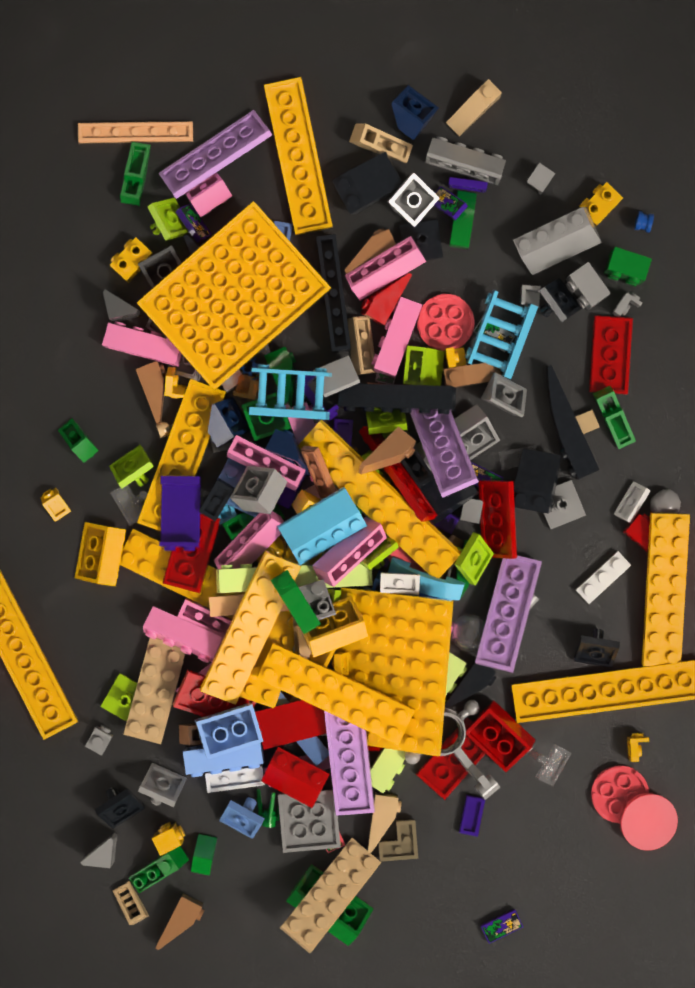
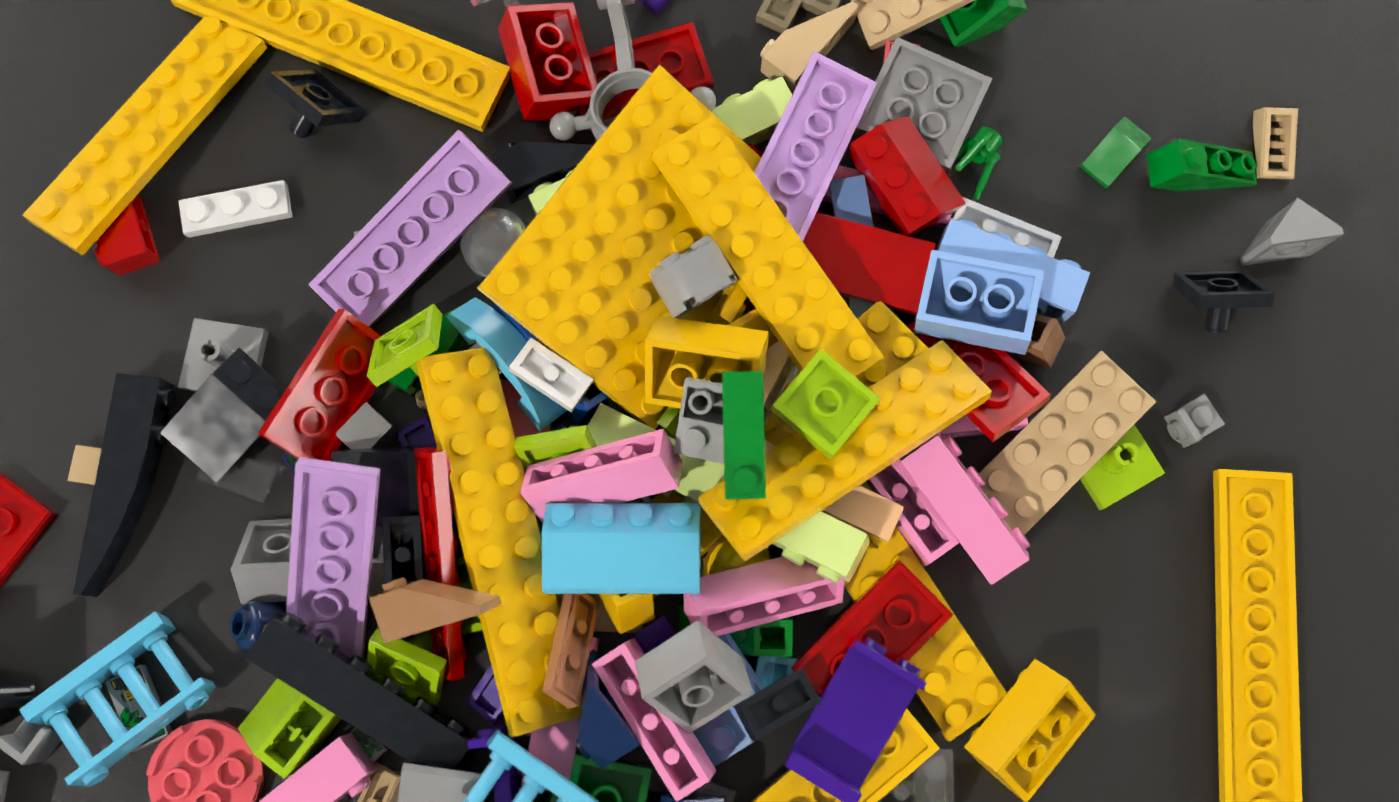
camera: 155 degrees left, 10 degrees down
light grey tile [138,763,187,807] -> none
yellow brick [152,822,185,856] -> none
medium nougat slope [155,893,205,950] -> none
medium blue tile [219,797,265,839] -> none
medium nougat slope [443,363,502,388] -> none
yellow bracket [445,347,467,368] -> none
light grey slope [481,373,527,417] -> none
green slope [593,386,636,449] -> none
white plate [614,481,650,523] -> none
light grey hair [650,489,681,513] -> none
none -> dark blue head [230,601,286,650]
none -> light grey brick [649,235,738,318]
none -> lime tile [770,349,881,459]

